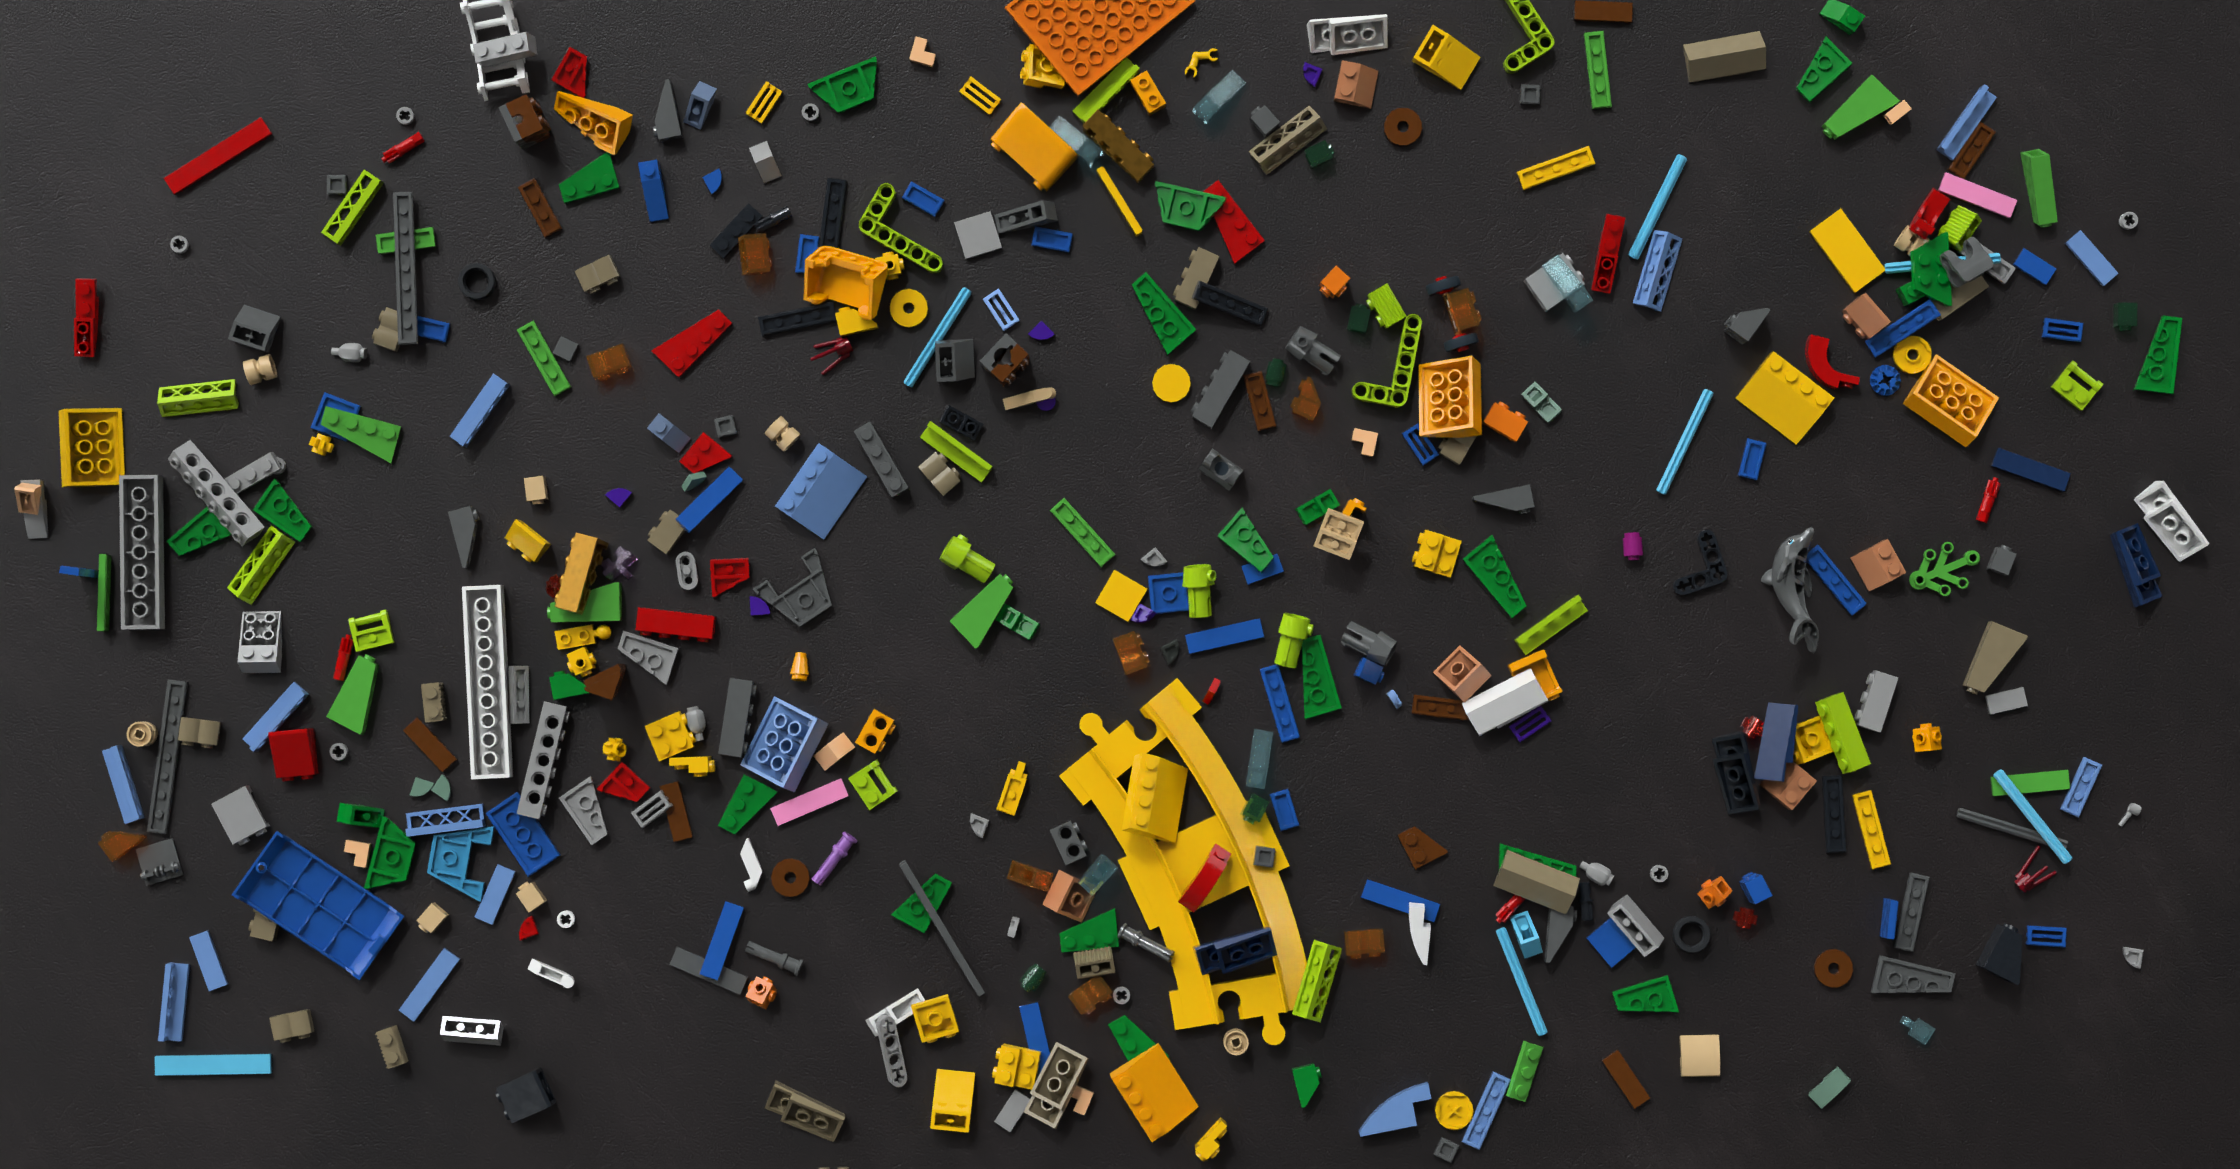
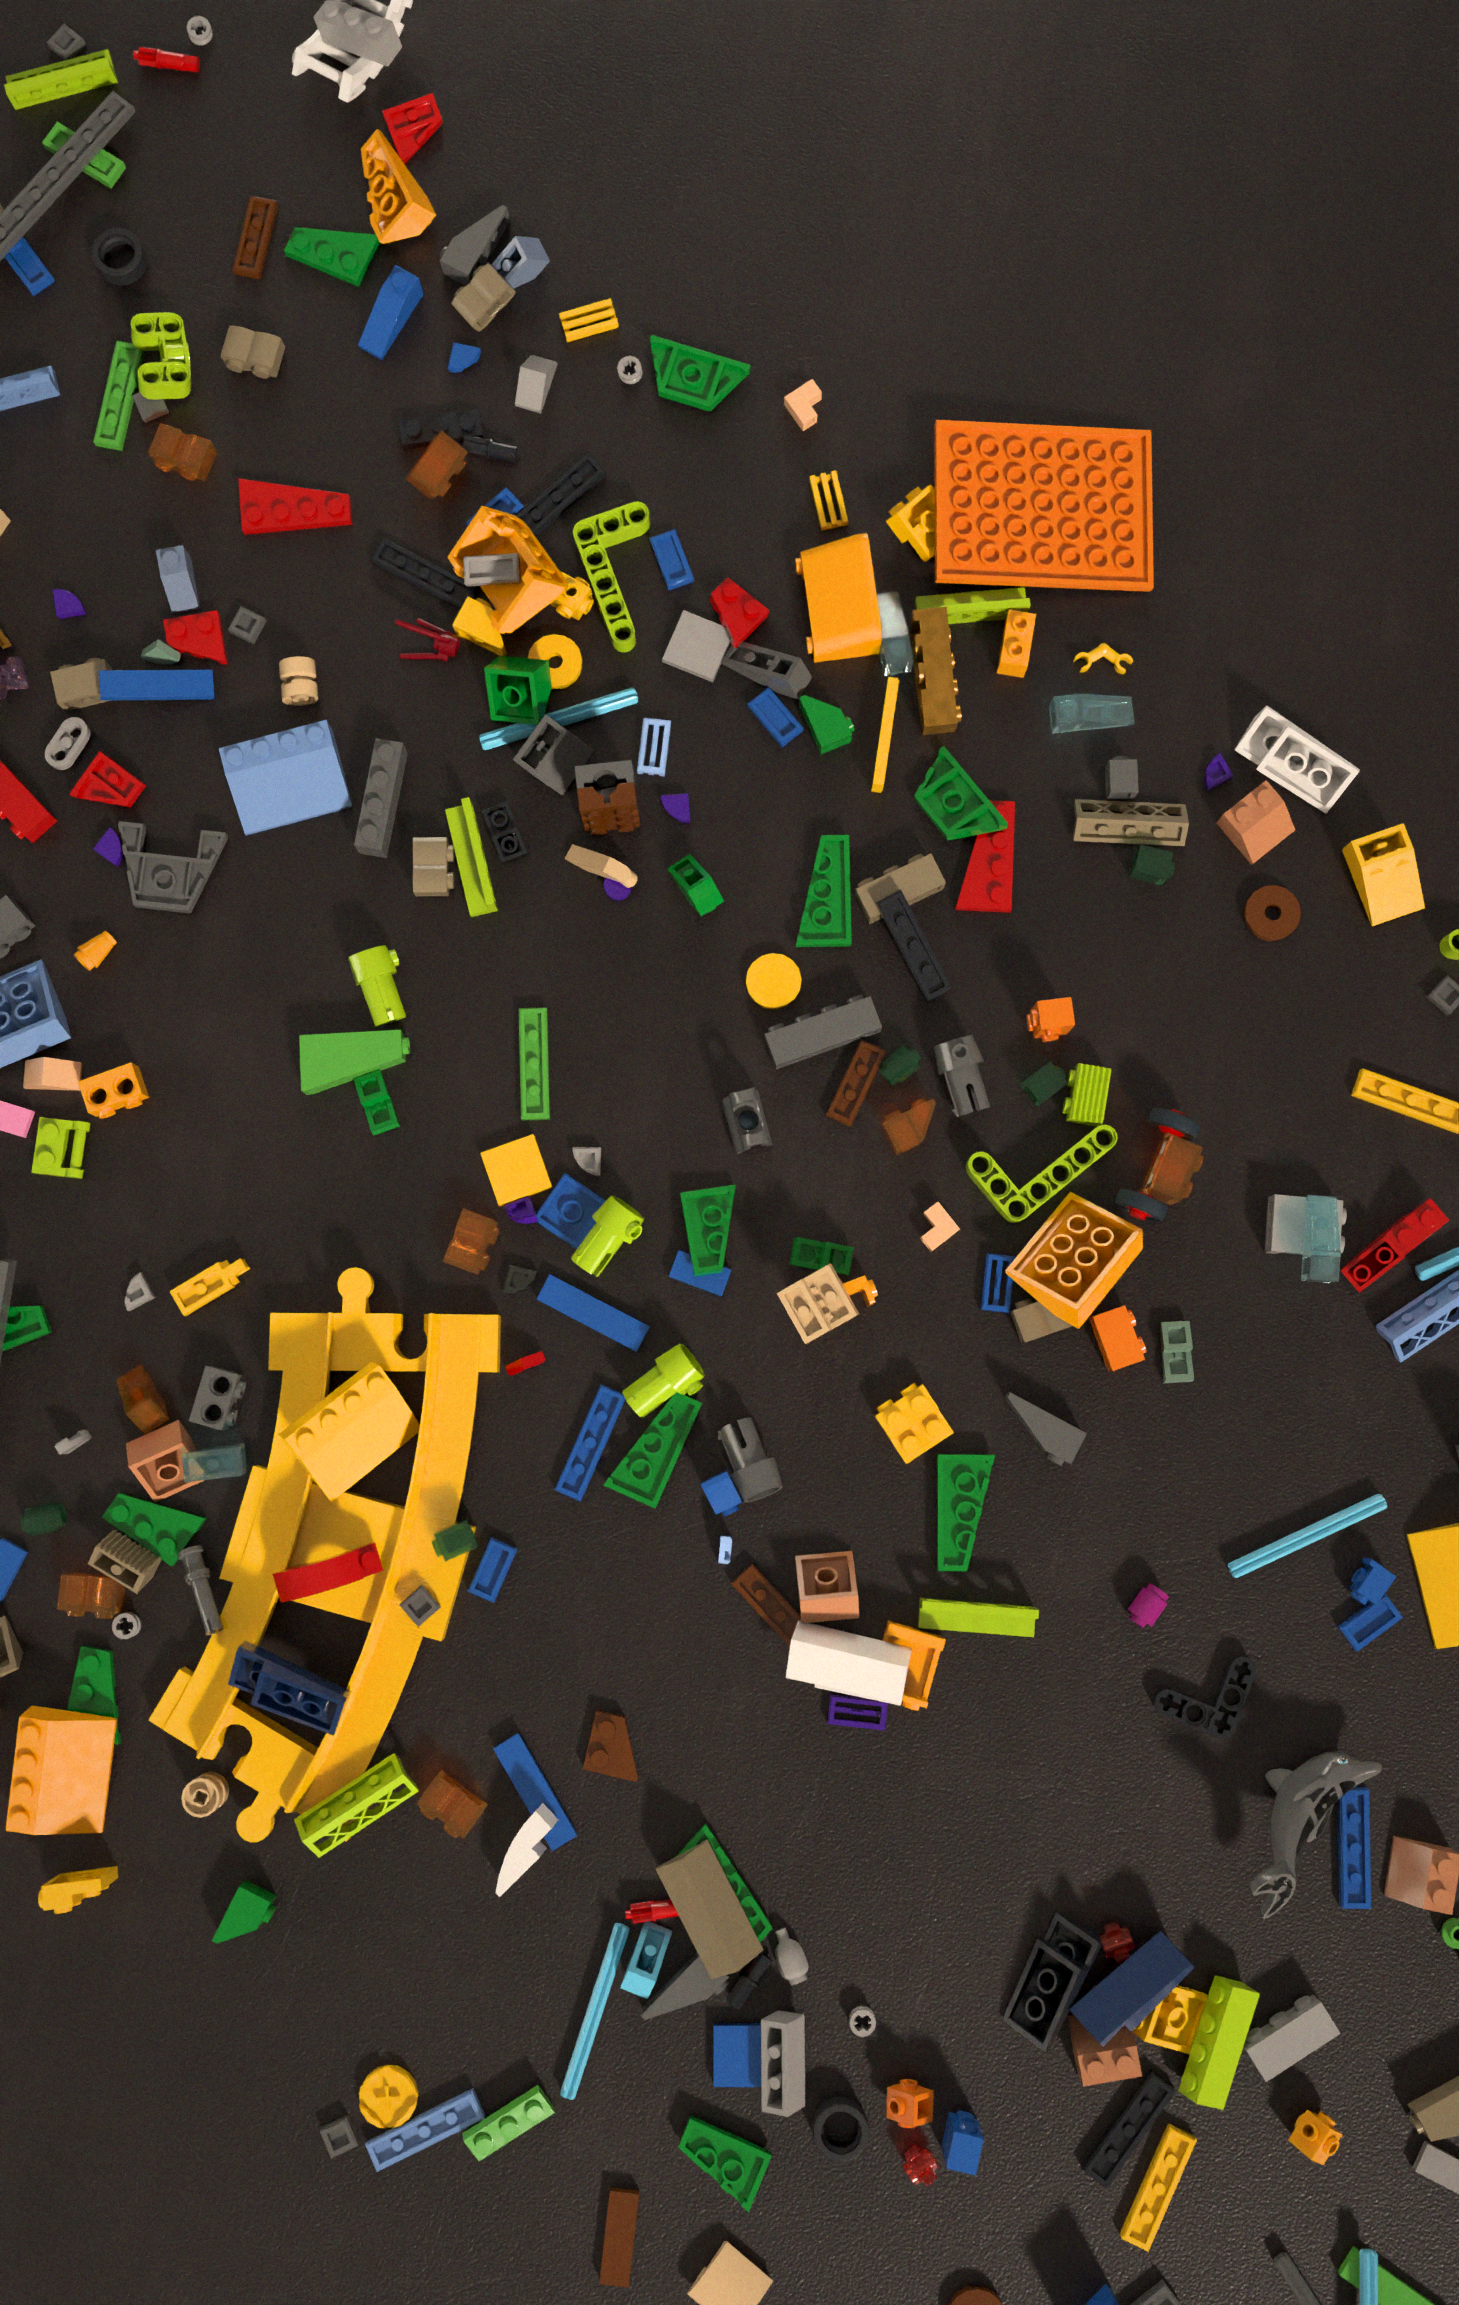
camera: 45 degrees right, 5 degrees down
reddish brown piece [498,94,551,150] -> none
clear light blue slope [1245,729,1273,789] -> none
medium blue slope [1359,1082,1431,1137] -> none
none -> lime beam [131,312,191,400]
none -> dark tan brick [451,263,516,332]
none -> light grey tile [463,553,521,586]
none -> green slope [484,656,552,725]
none -> green slope [667,854,724,916]
none -> red wing [709,577,770,648]
none -> green slope [799,695,854,755]
none -> blue brick [1350,1557,1396,1605]

